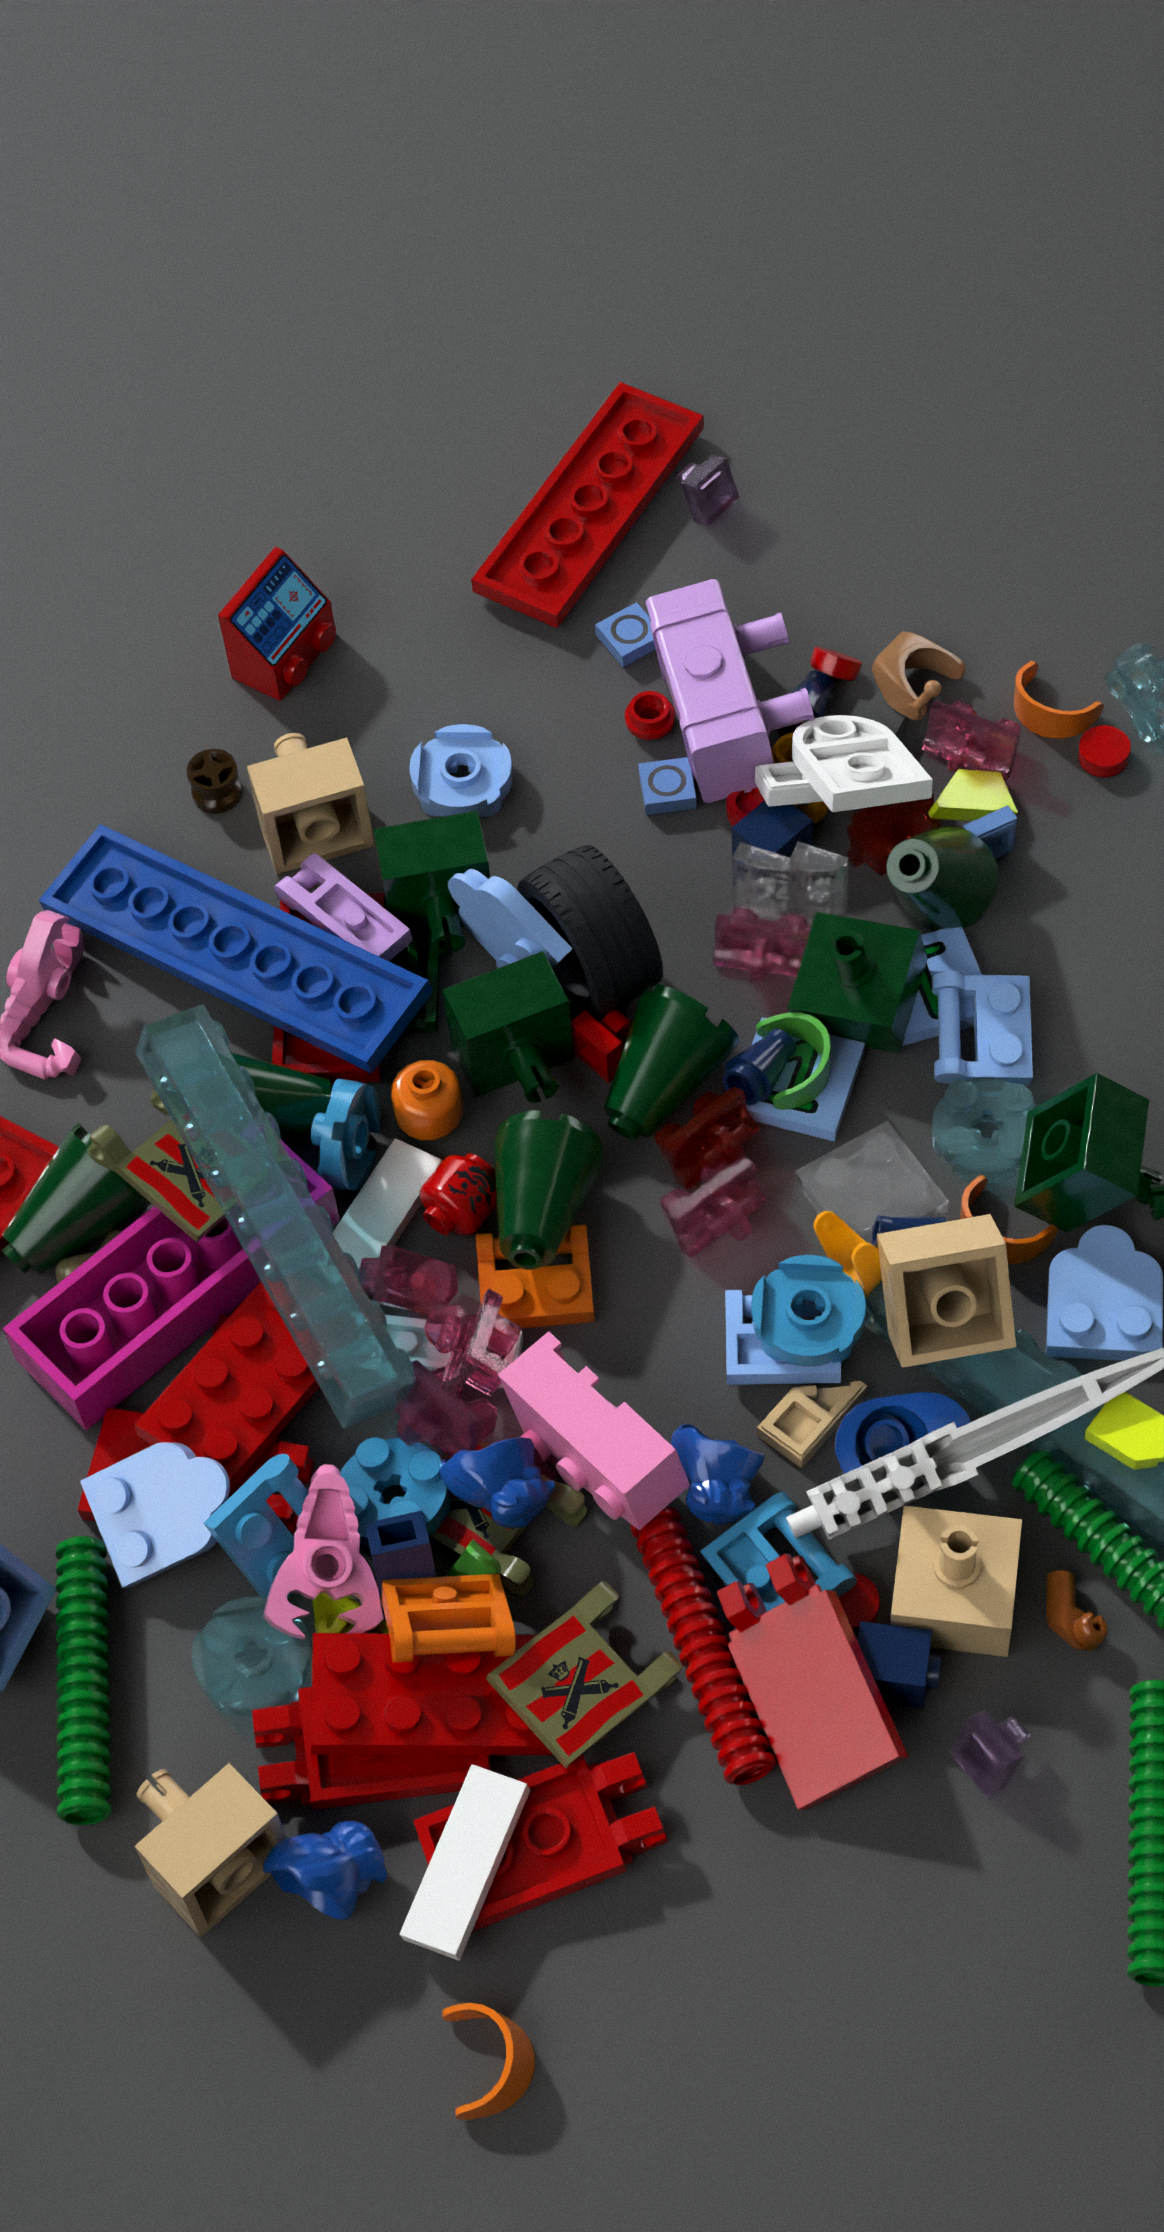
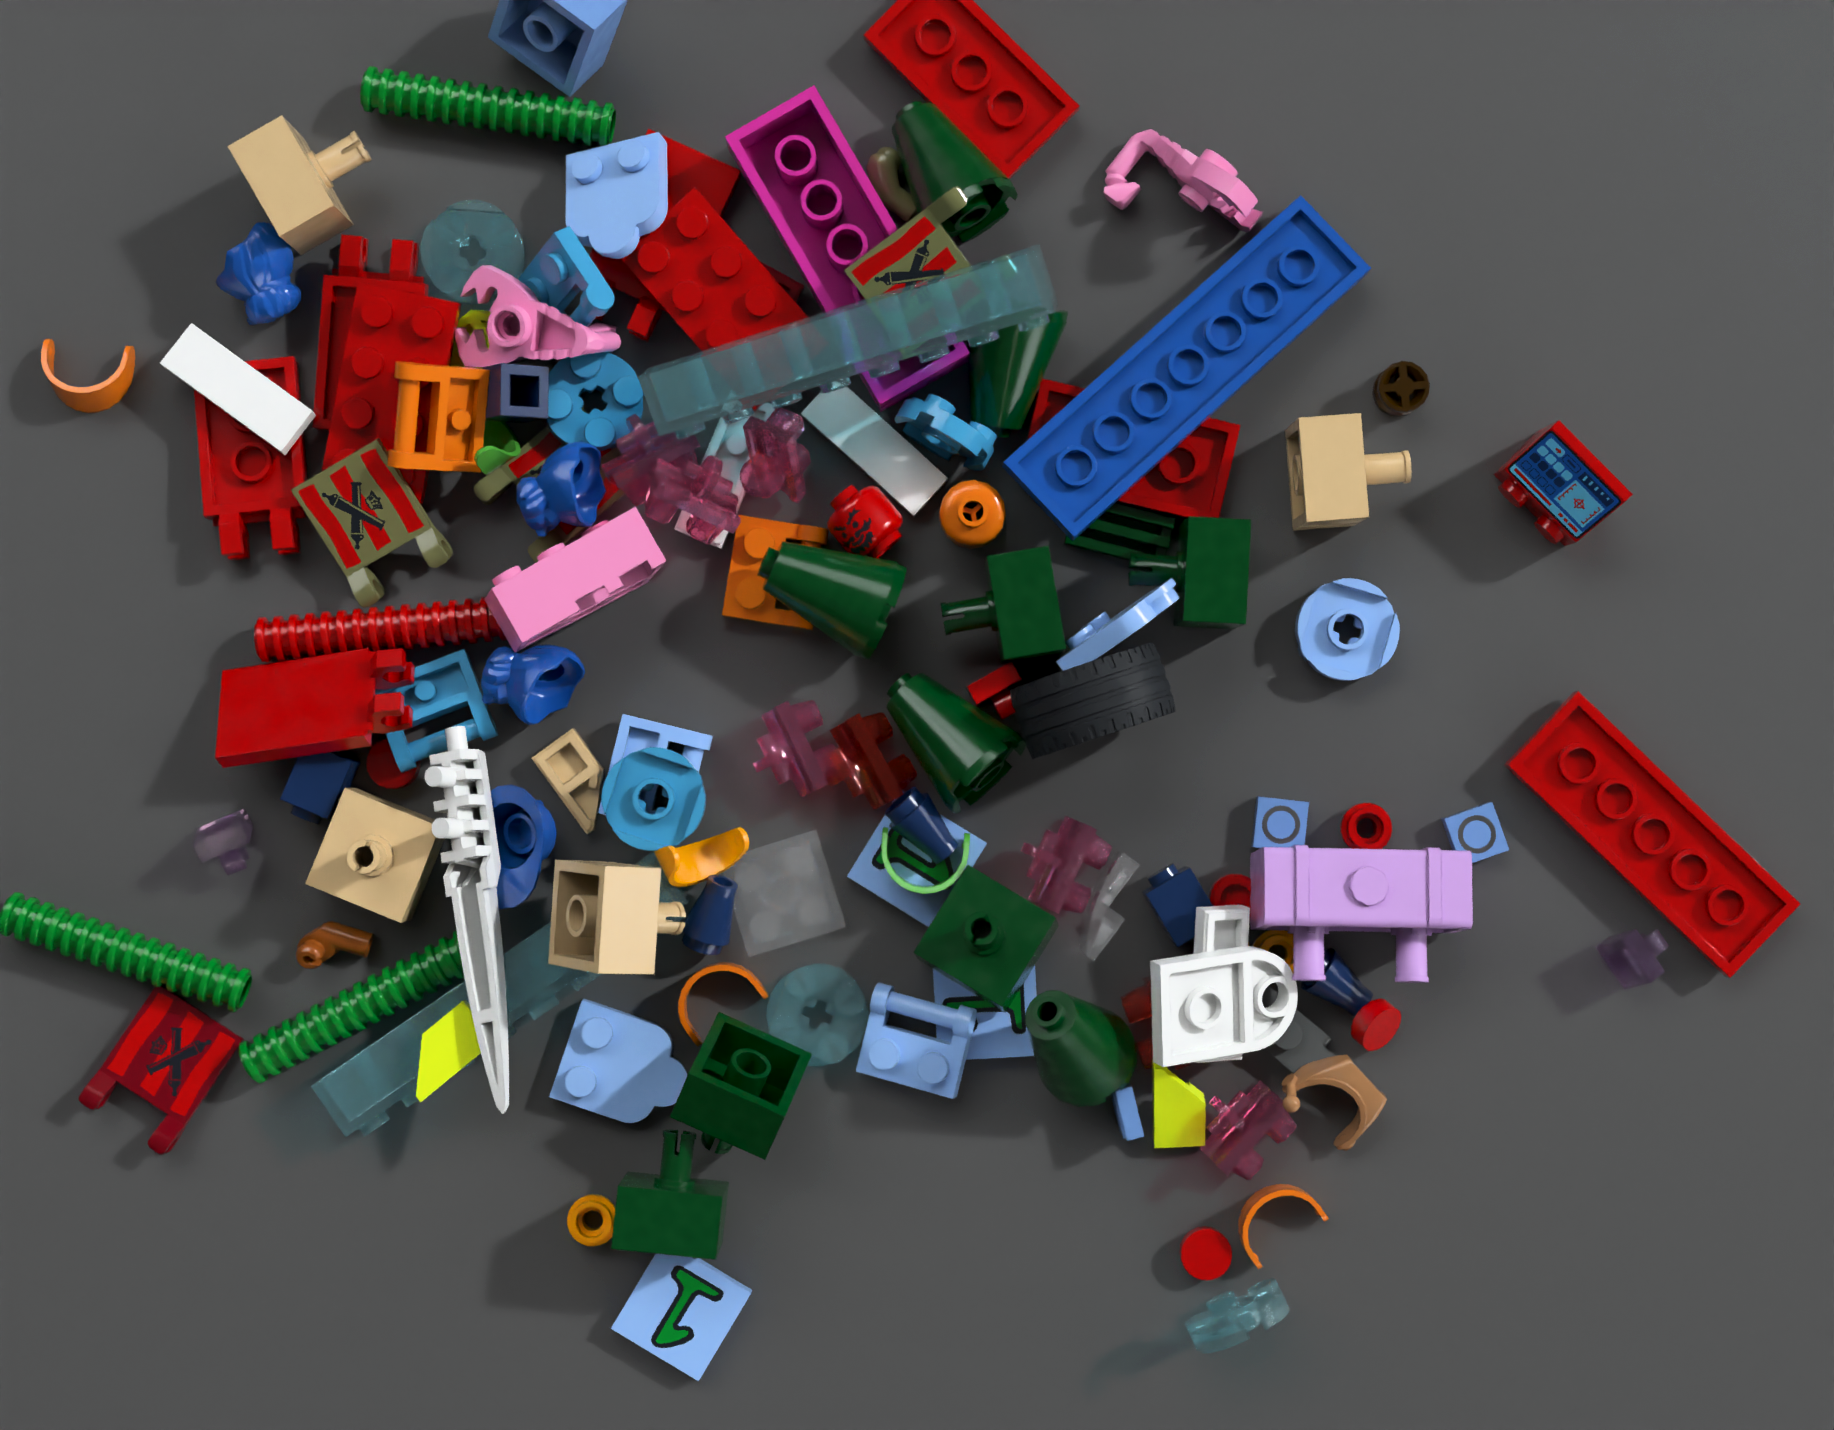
camera: 90 degrees right, 30 degrees up
lavender plate [274,853,413,961] -> none

